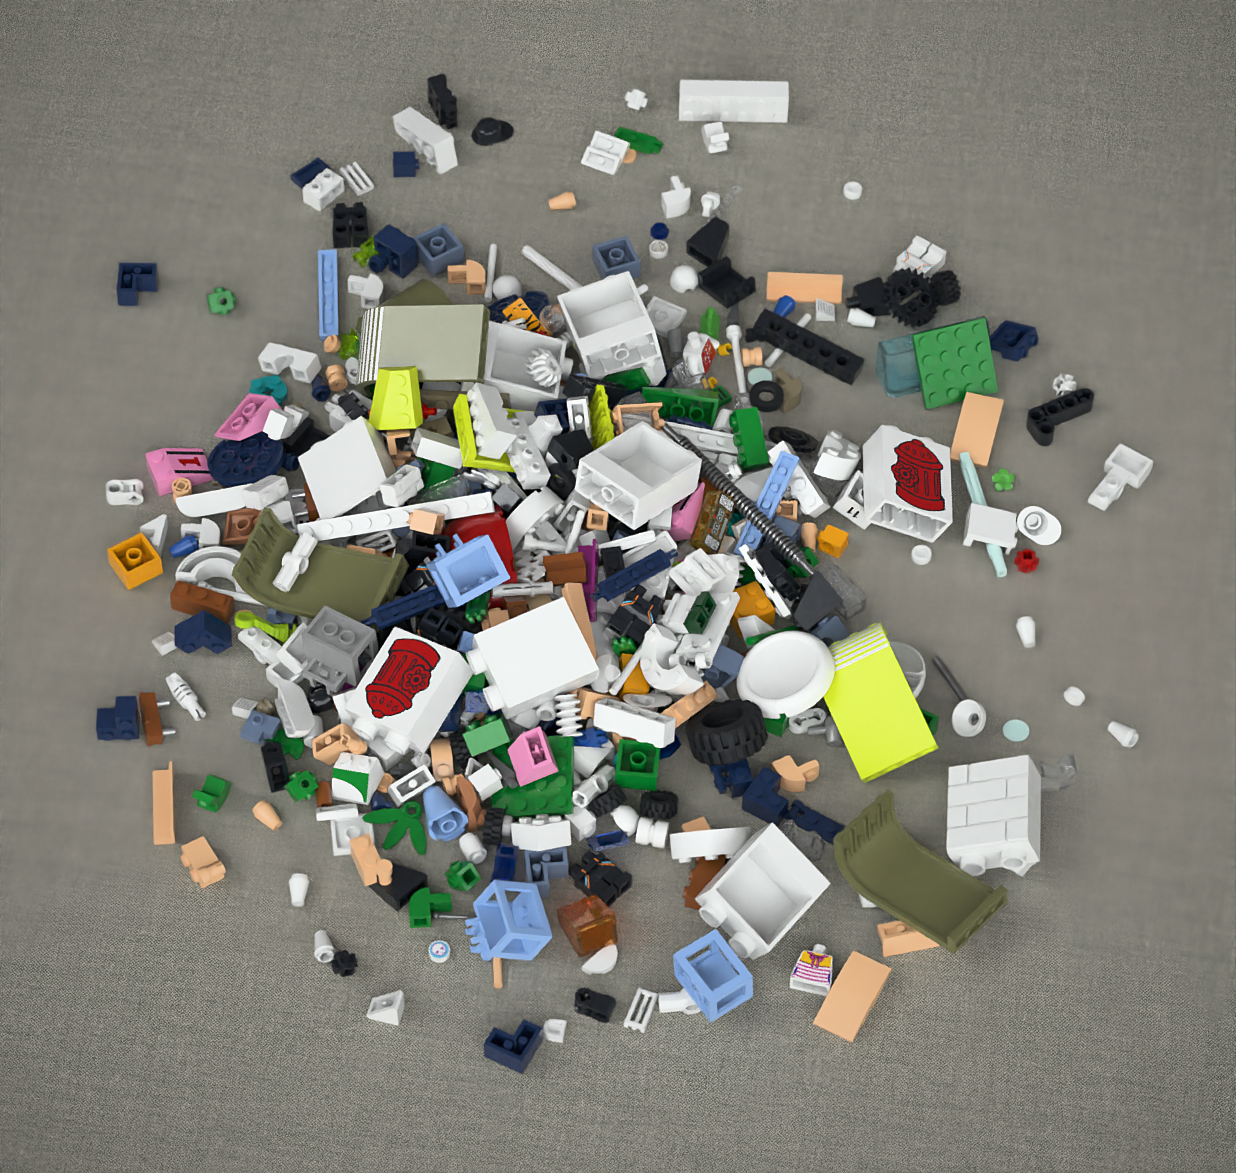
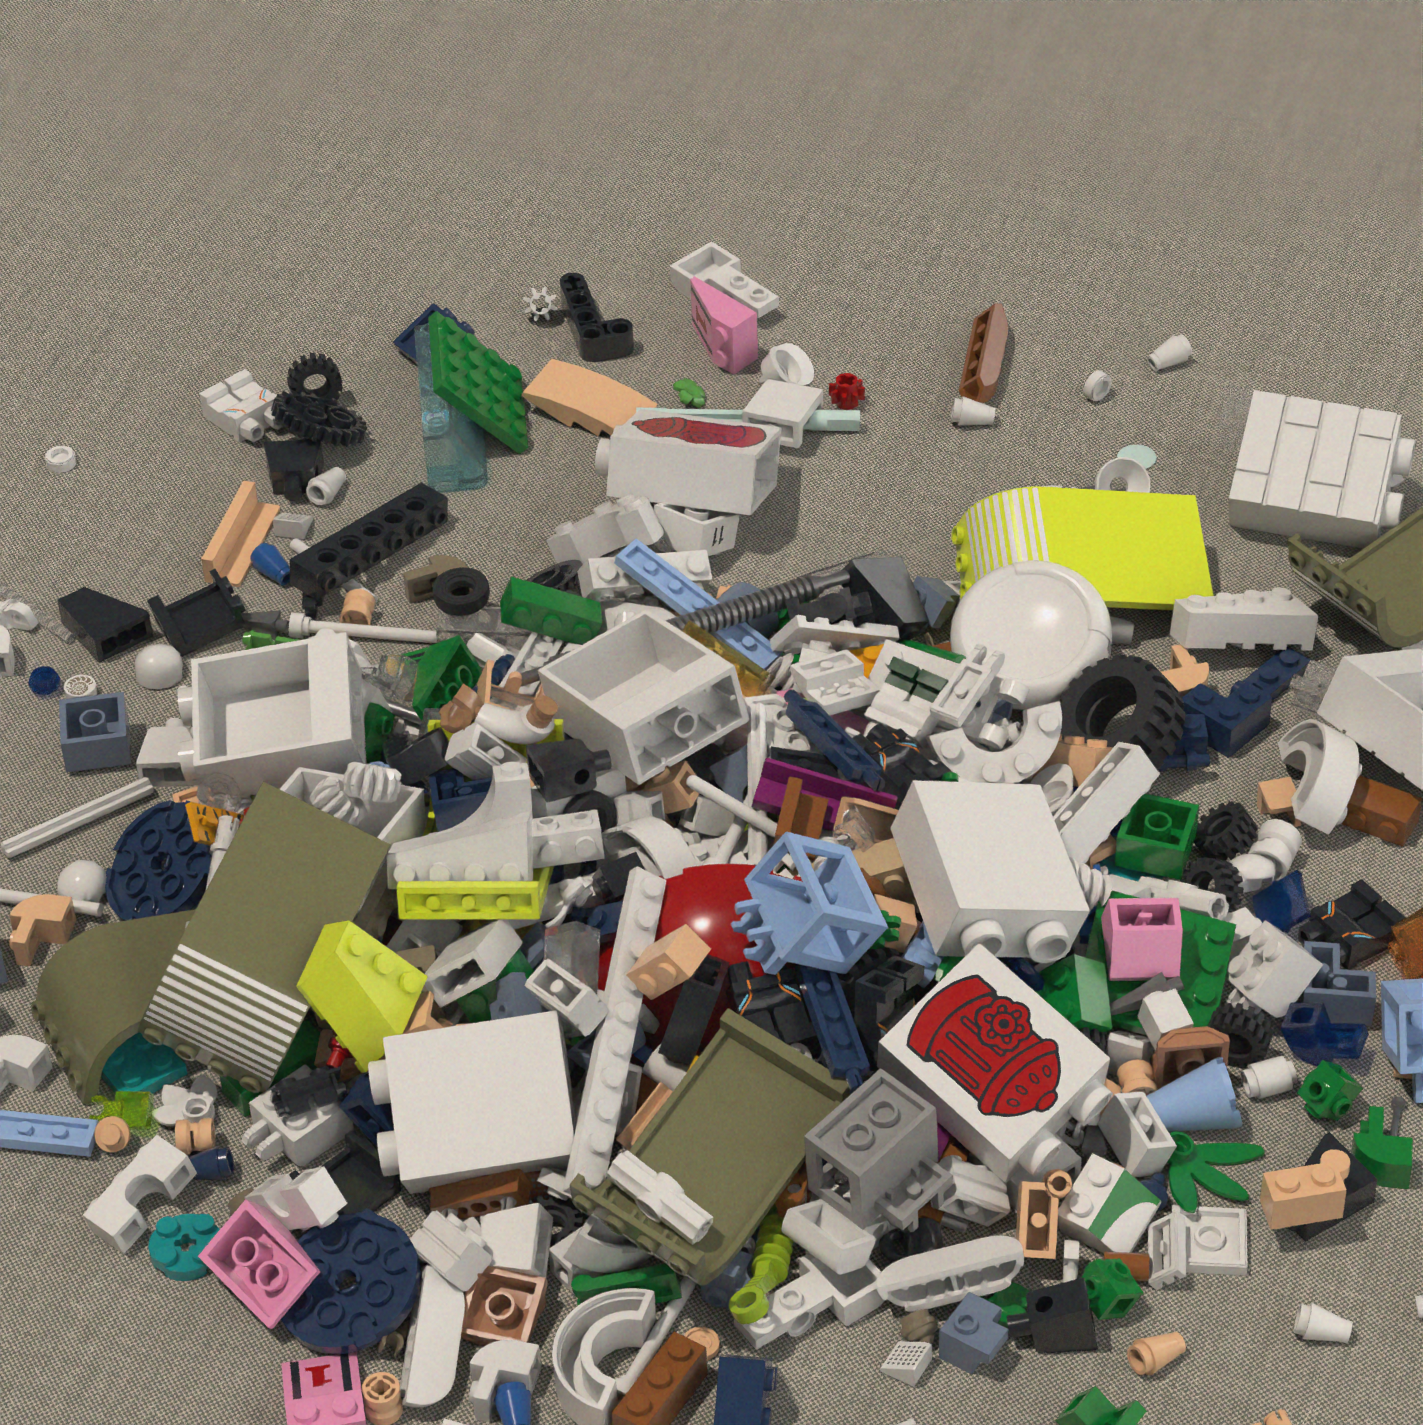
camera: 75 degrees left, 10 degrees down
light aqua sticker [748,367,772,385] -> none
light orange brick [817,524,849,559] -> none
white tile [911,545,931,565] -> none
none -> piece [438,684,558,744]
none -> bright pink slope [690,276,758,375]
none -> clear tile [832,805,875,852]
none -> white hinge [929,643,1005,728]
none -> dark orange brick [958,303,1008,403]
none -> white bar [1063,1240,1079,1283]
none -> white wedge [1170,587,1318,650]

